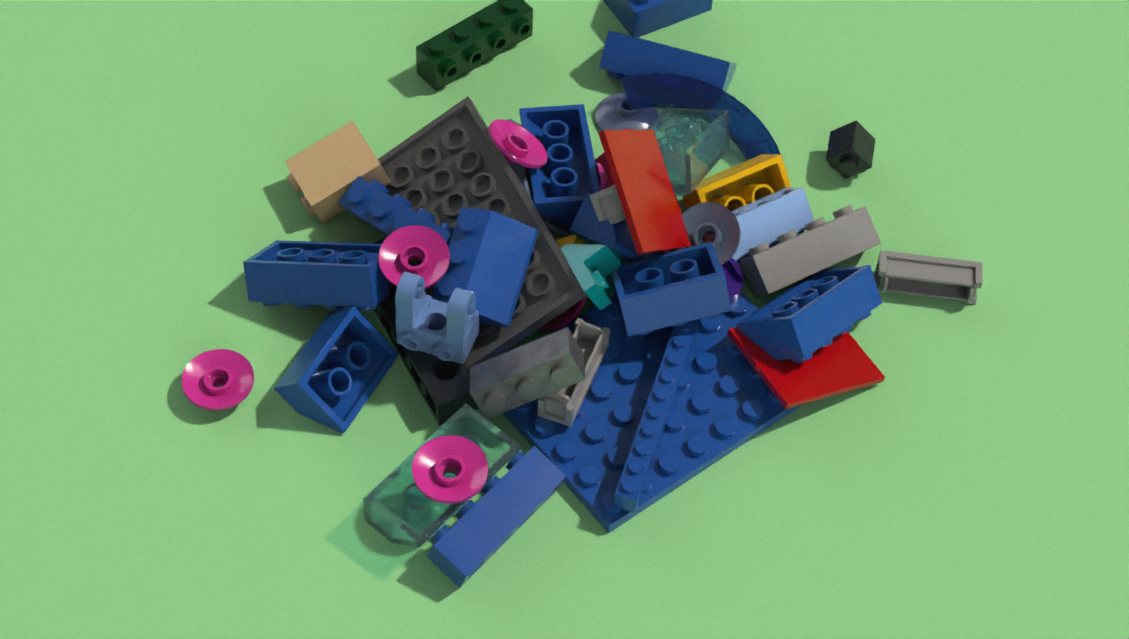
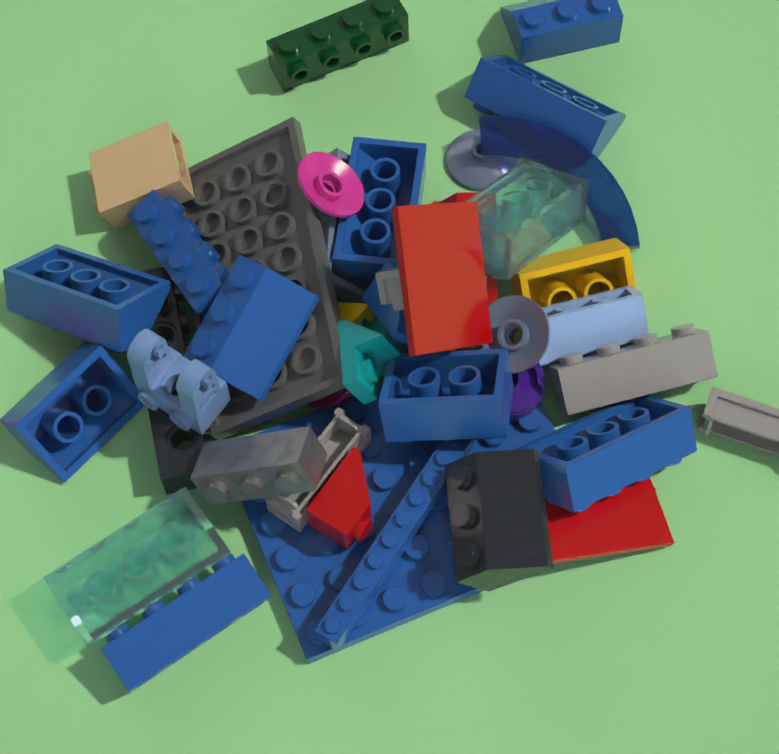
camera: 20 degrees right, 10 degrees up
dark pink dish [378,225,450,289] -> none
dark pink dish [412,435,488,504] -> none
black brick [826,120,875,179] -> none
none -> red slope [306,447,373,550]
none -> black slope [445,449,553,592]

